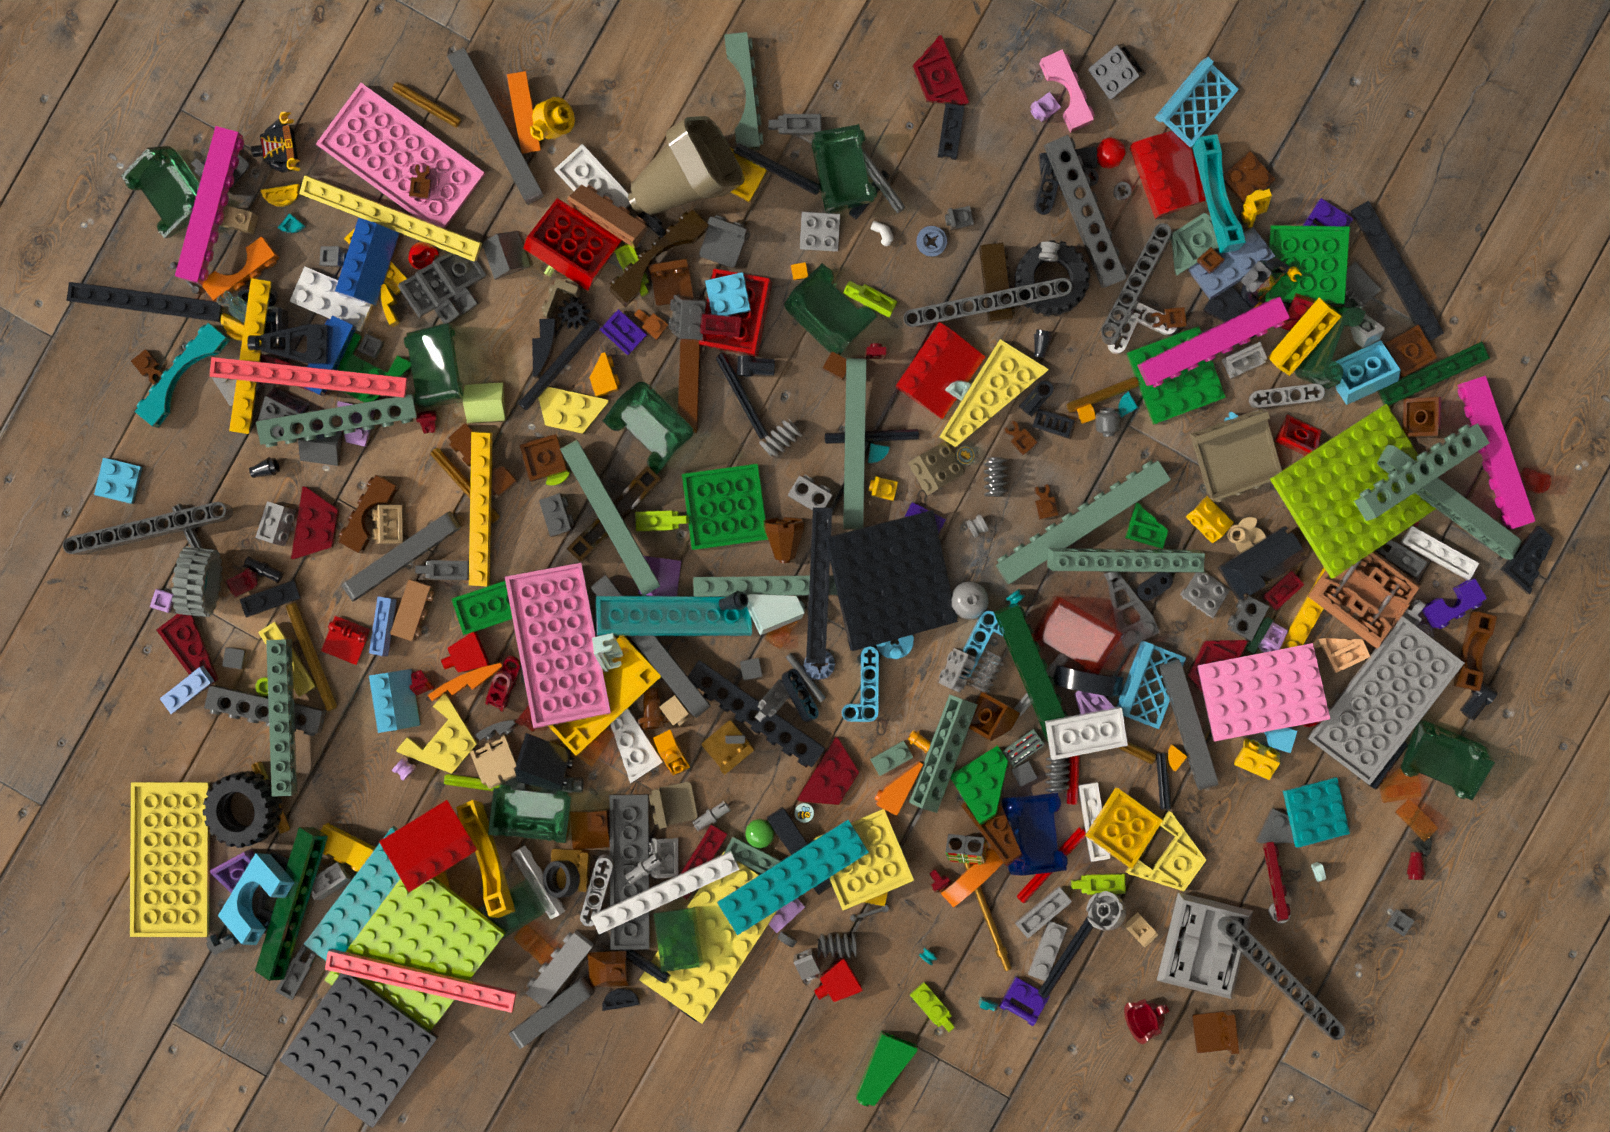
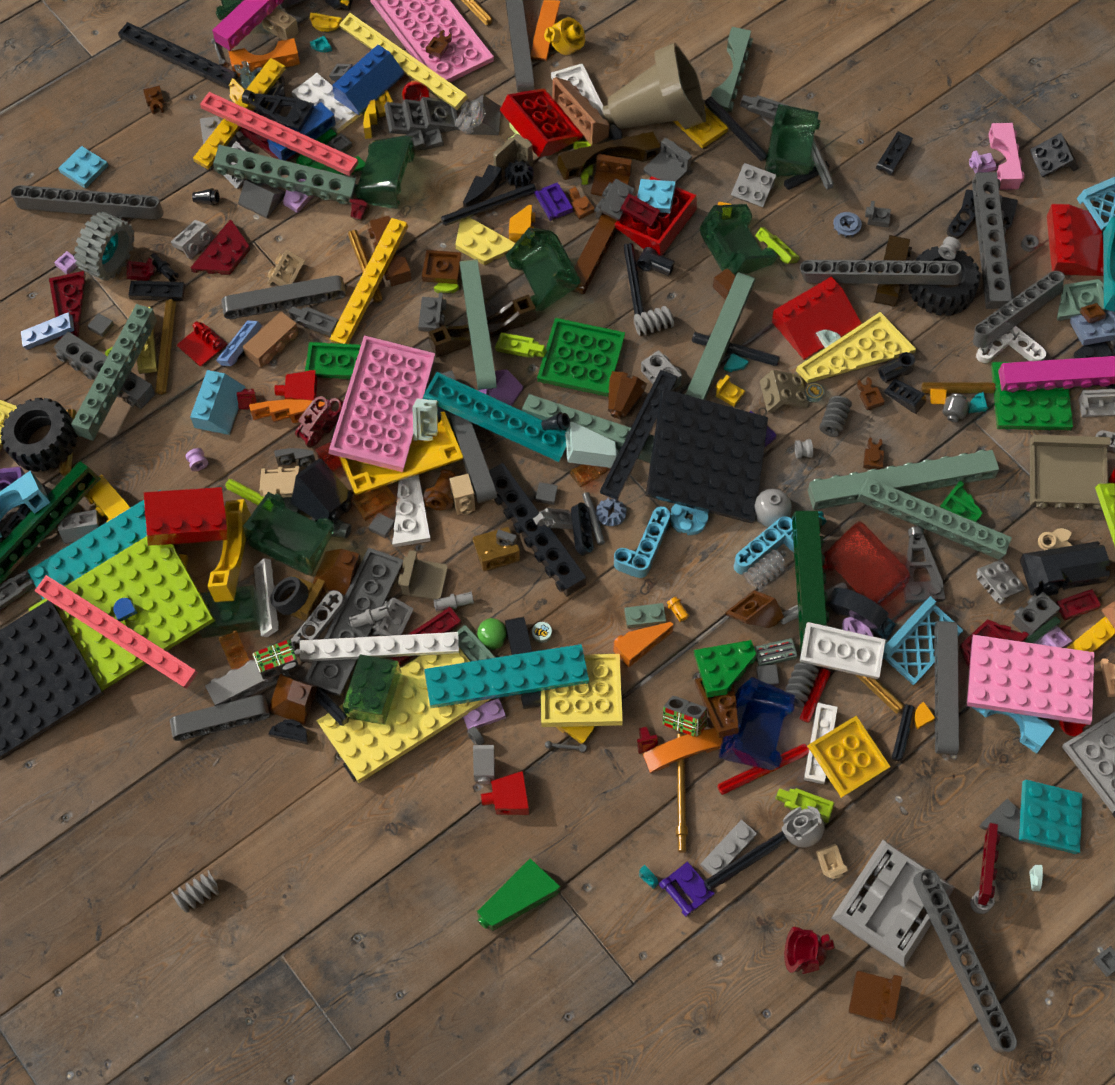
camera: 25 degrees right, 25 degrees down
teal arch [135,323,231,428] -> none
reddish brown arch [339,475,399,554] -> none
light yellow wing [396,693,478,774] -> none
yellowish green slope [463,382,506,423] -> none
light orange slope [653,730,690,776] -> none
dark red wing [797,737,859,805] -> none
dark grey piece [817,933,856,958] -> none
dark red plate [865,343,886,359] -> none
white arm [871,221,894,246] -> none
sand green brick [909,694,977,813] -> none
lime hinge [910,982,955,1032] -> none
dark red wing [912,35,969,105] -> none
teal bush [919,947,938,966] -> none
light grey hinge [938,648,976,693] -> none
light grey plate [1015,886,1072,939] -> none
black cone [1034,329,1052,358] -> none
red hair [1097,137,1126,169] -> none
light yellow wing [1125,811,1206,891] -> none
black plate [1137,572,1173,601] -> none
reddish brown plate [1151,307,1186,329] -> none
yellow bracket [1186,496,1234,543] -> none
yellow bracket [1234,738,1280,780] -> none
none -> blue tile [114,598,137,622]
none -> piece [252,640,299,680]
none -> dark grey tile [368,513,395,538]
none -> clear plate [455,100,485,134]

